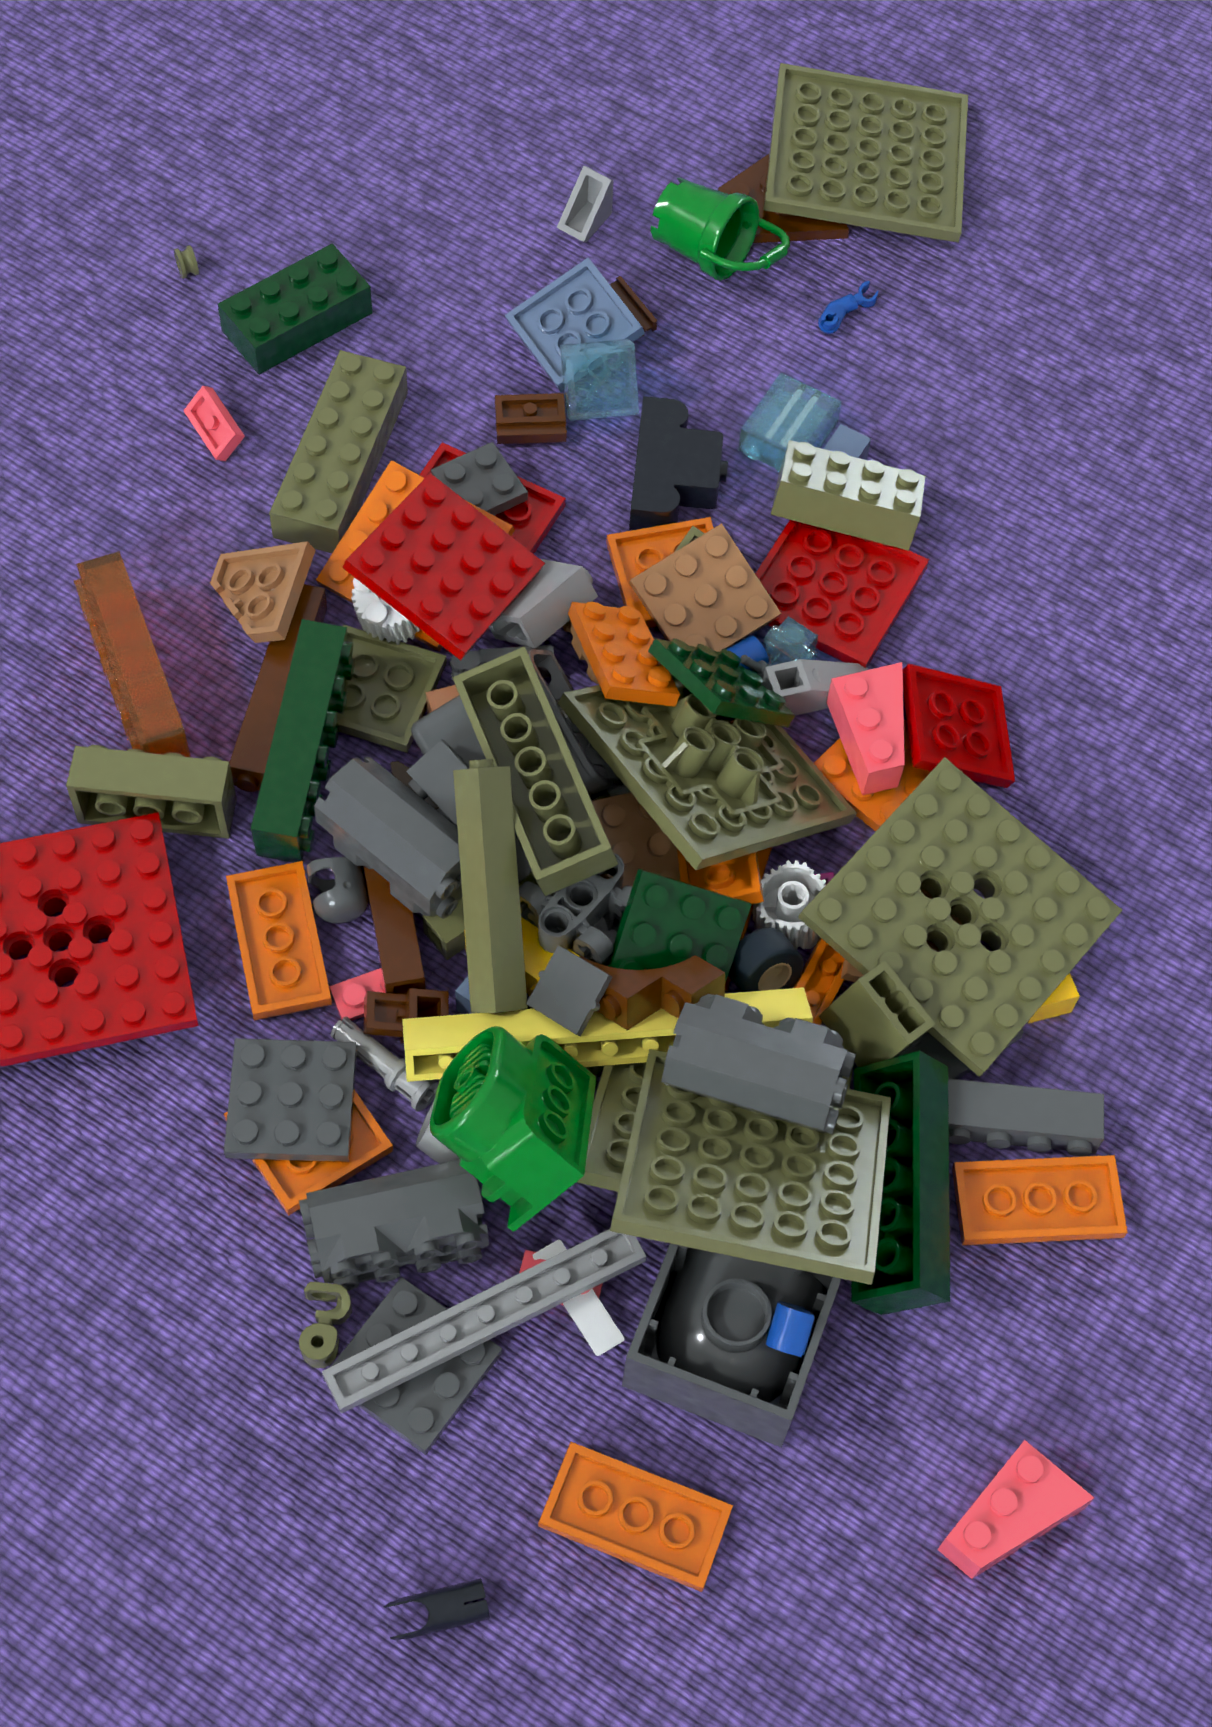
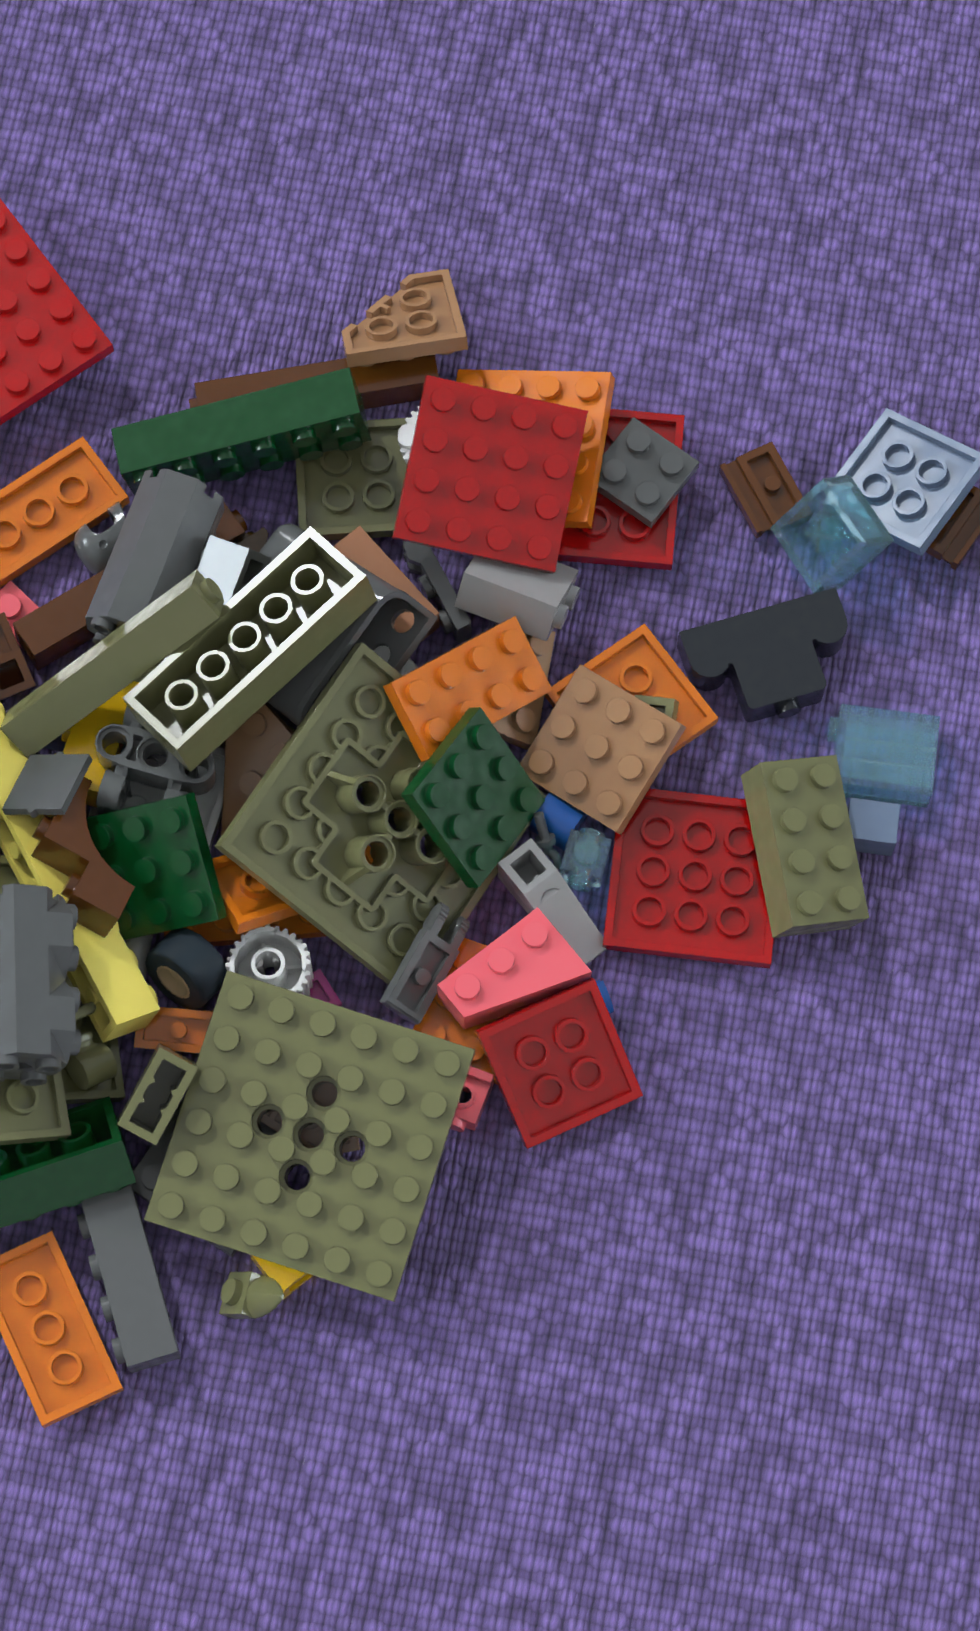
camera: 70 degrees right, 10 degrees up
olive brick [66,745,237,839] -> none
clear orange brick [73,551,191,757] -> none
olive bush [174,245,199,279] -> none
coral plate [183,386,245,461] -> none
dark green brick [218,243,373,375] -> none
olive brick [269,350,408,553] -> none
none -> olive plate [219,1271,284,1319]
none -> dark grey hinge [379,902,470,1024]

